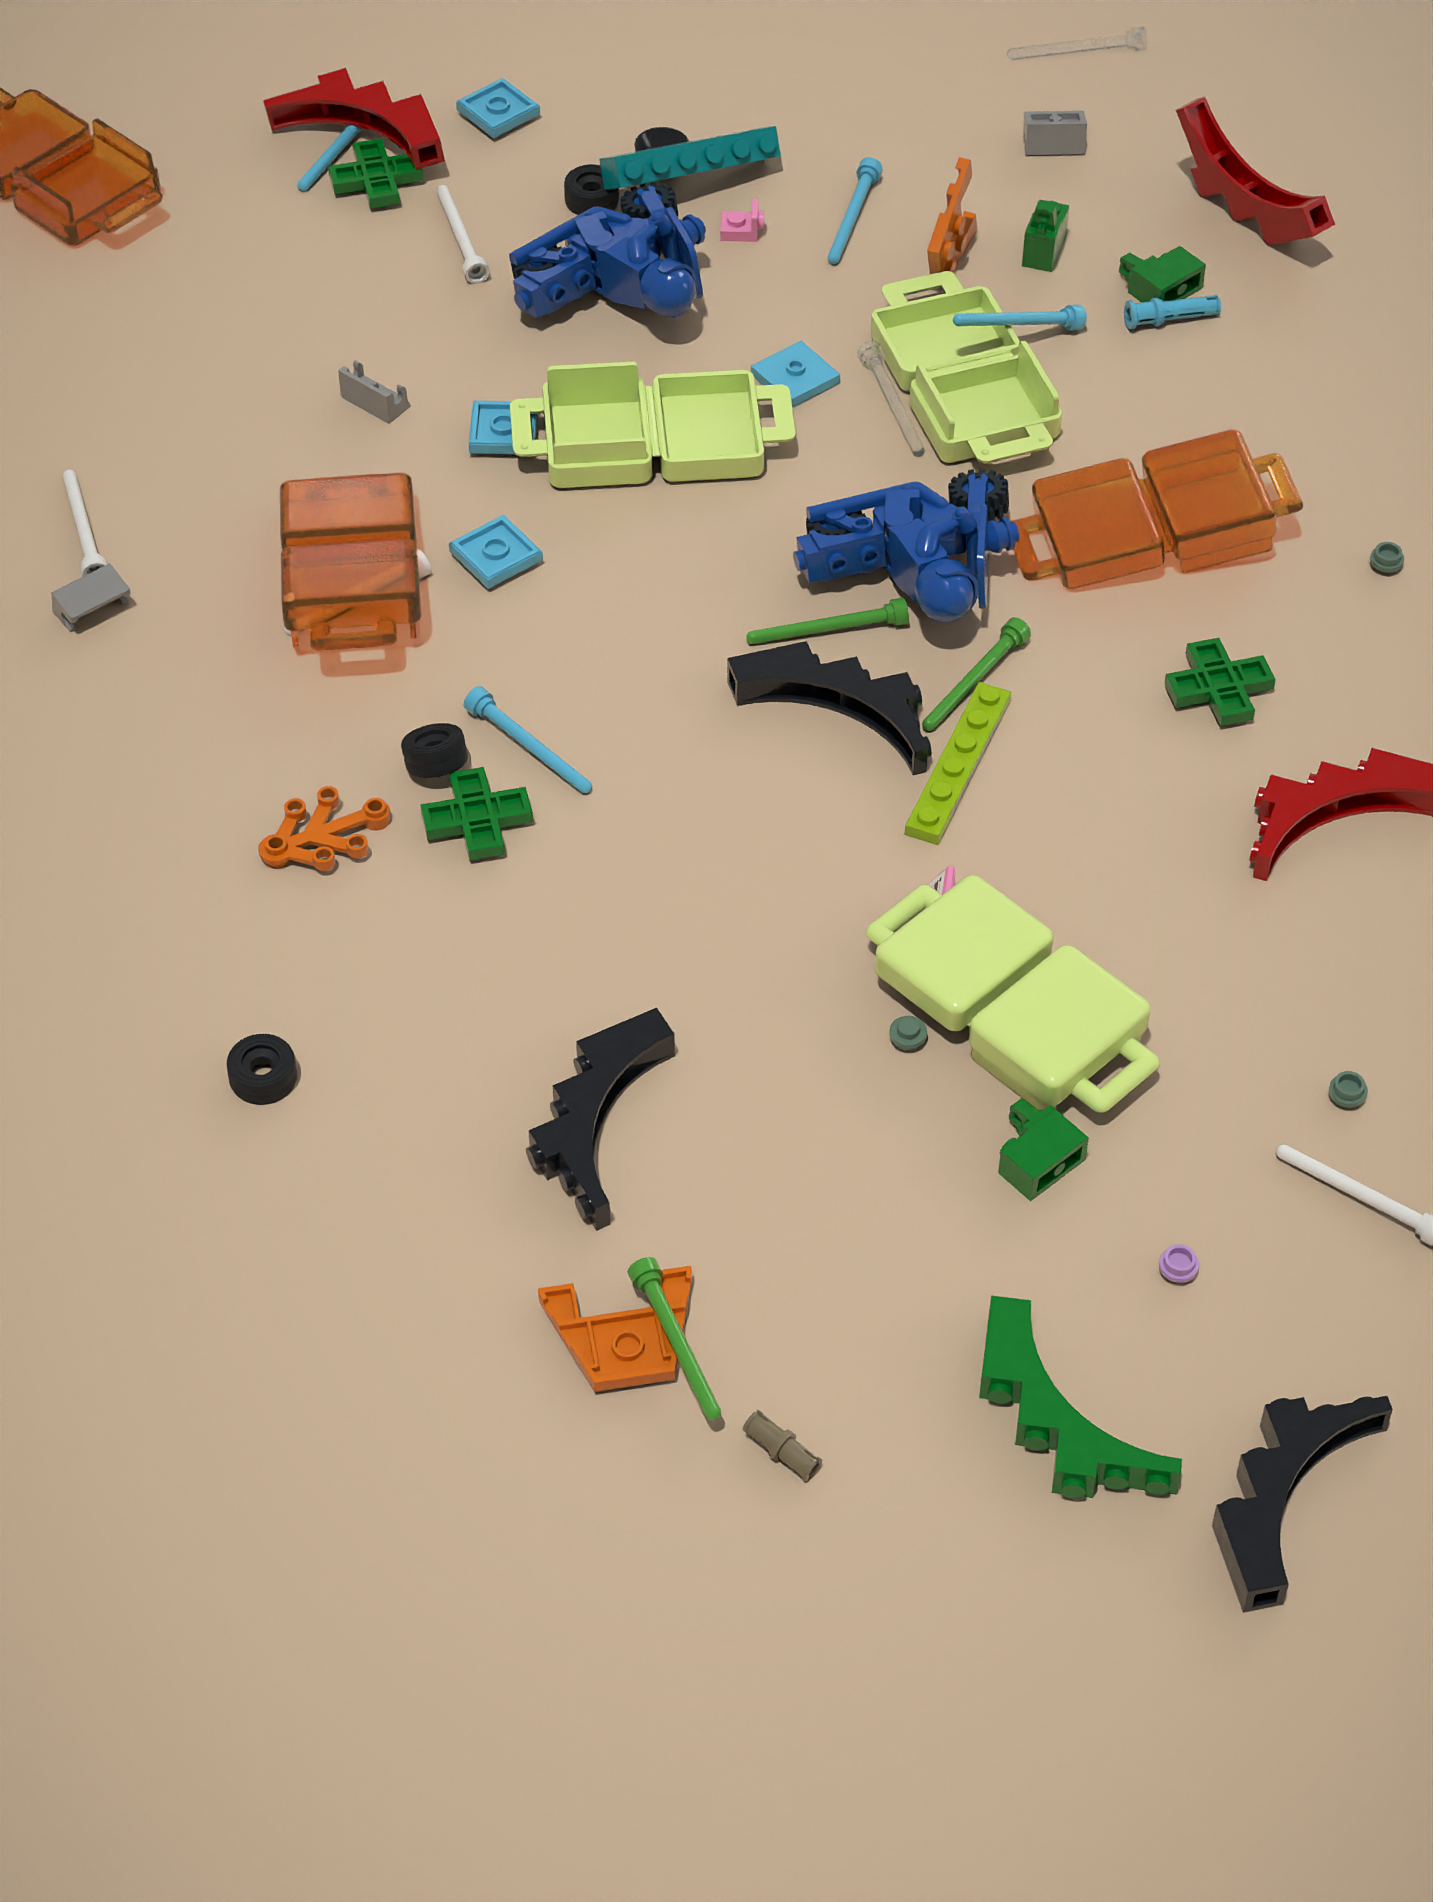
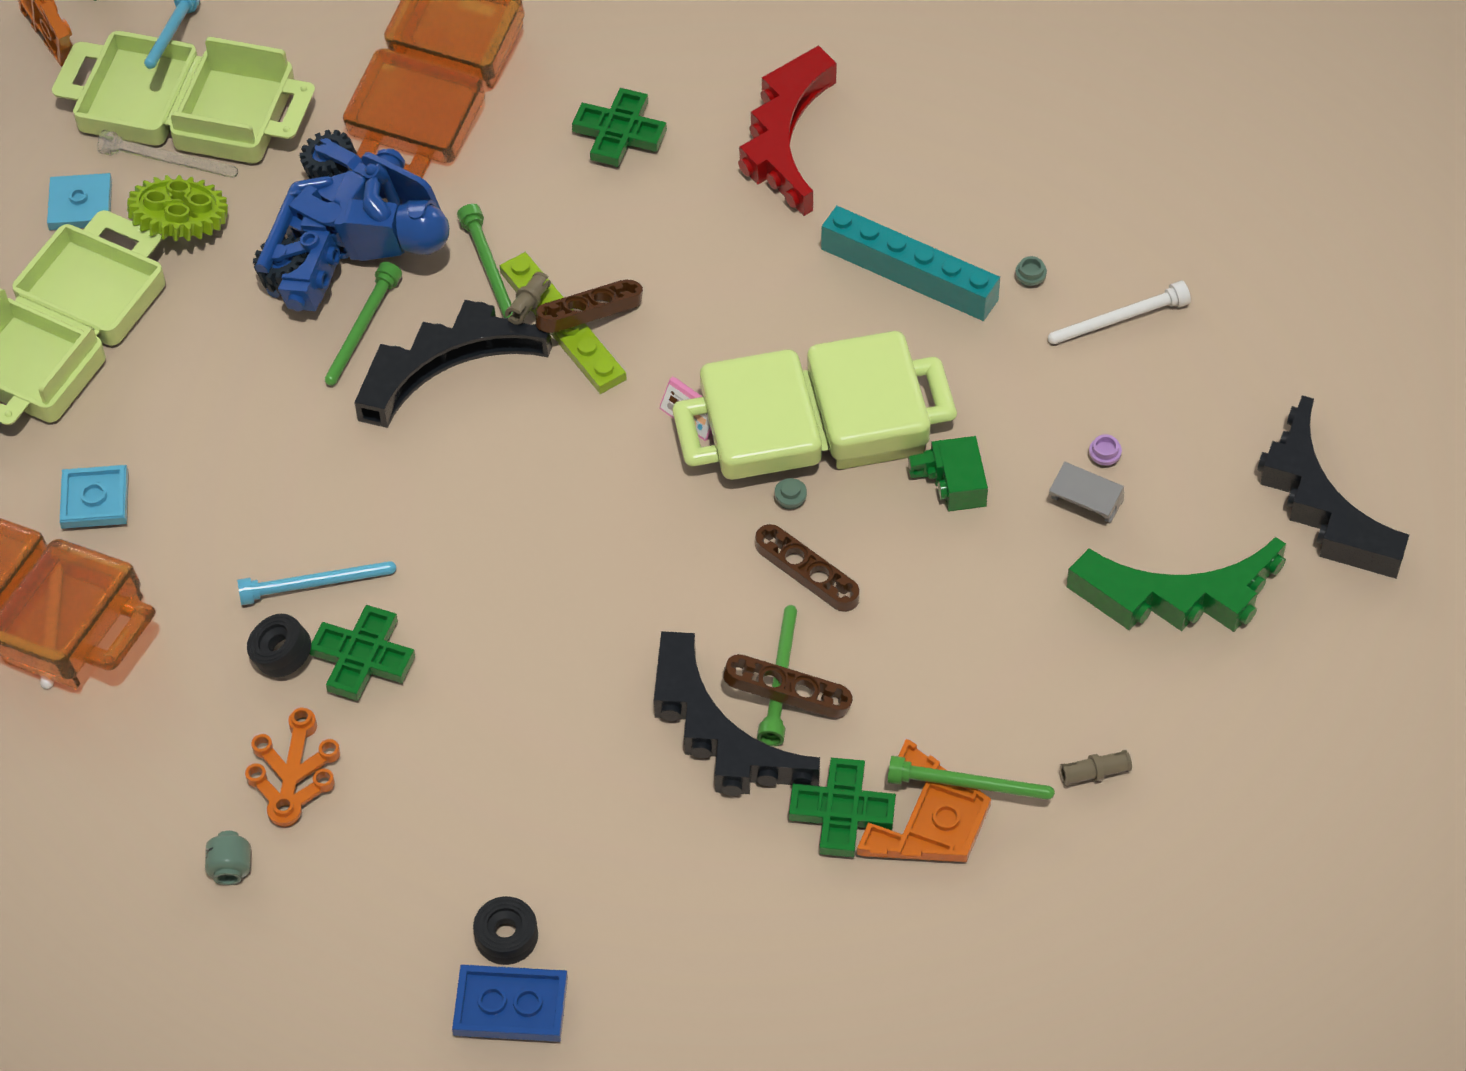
camera: 55 degrees left, 5 degrees up
none -> lime gear [127,175,228,241]
none -> sand green head [205,831,251,885]
none -> blue plate [452,965,568,1042]
none -> dark tan pin [505,272,551,325]
none -> reddish brown beam [535,279,643,333]
none -> reddish brown beam [723,654,853,719]
none -> reddish brown beam [755,524,860,612]
none -> bright green piece [757,605,797,746]
none -> green plate [789,757,896,858]
none -> teal brick [821,205,1000,321]
none -> light grey hinge [1049,461,1124,523]

